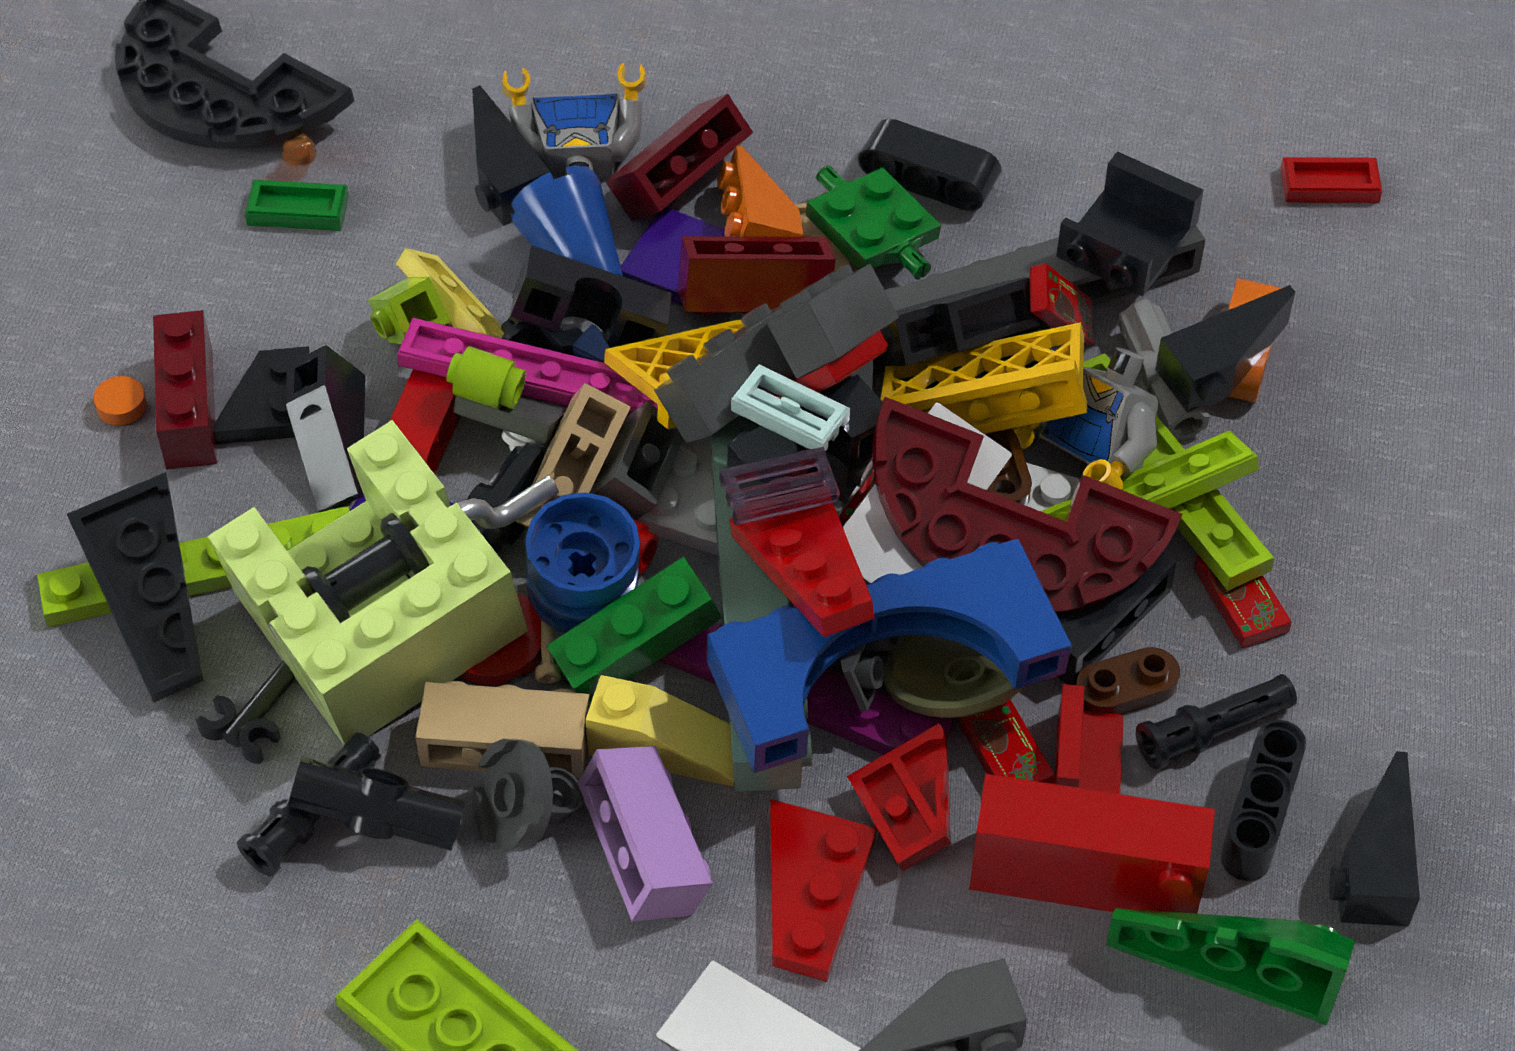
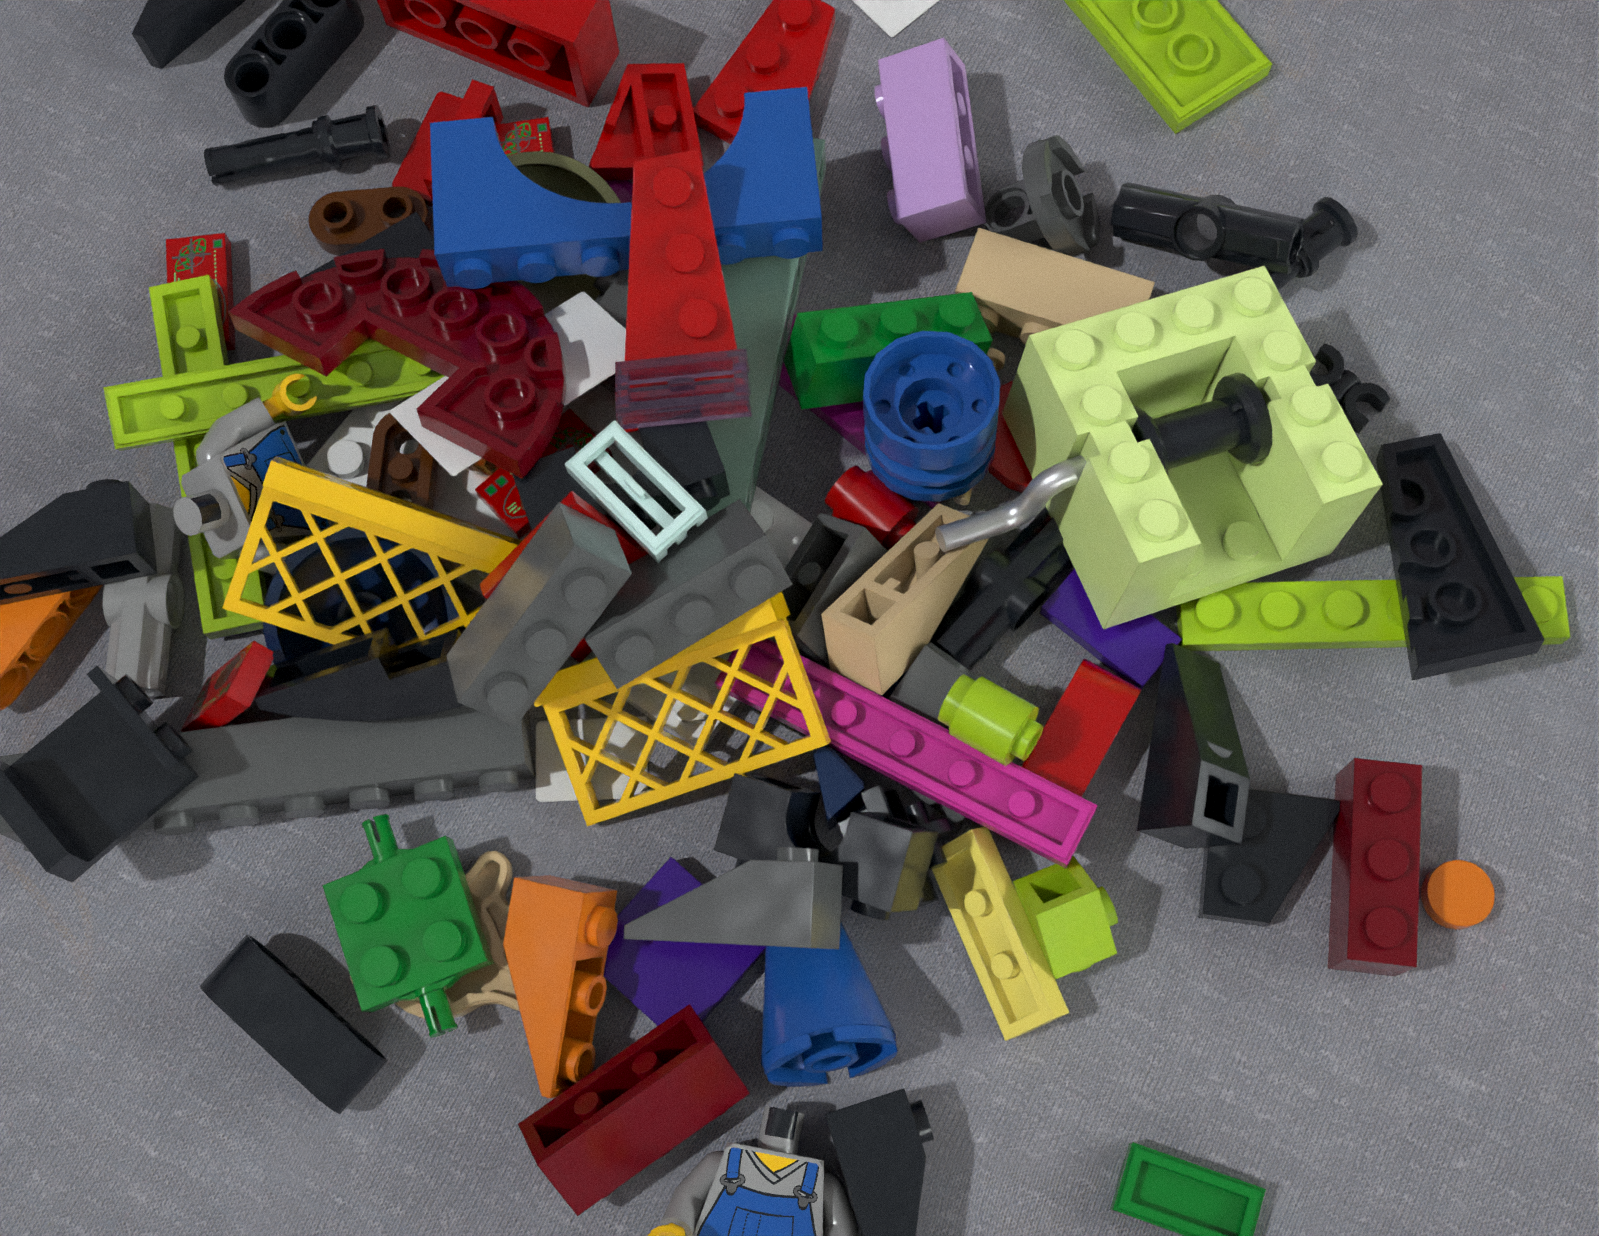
camera: 160 degrees left, 20 degrees up
light yellow slope [585,675,734,787] -> none
dark red brick [677,236,836,316] -> none
none -> dark grey slope [624,847,843,949]

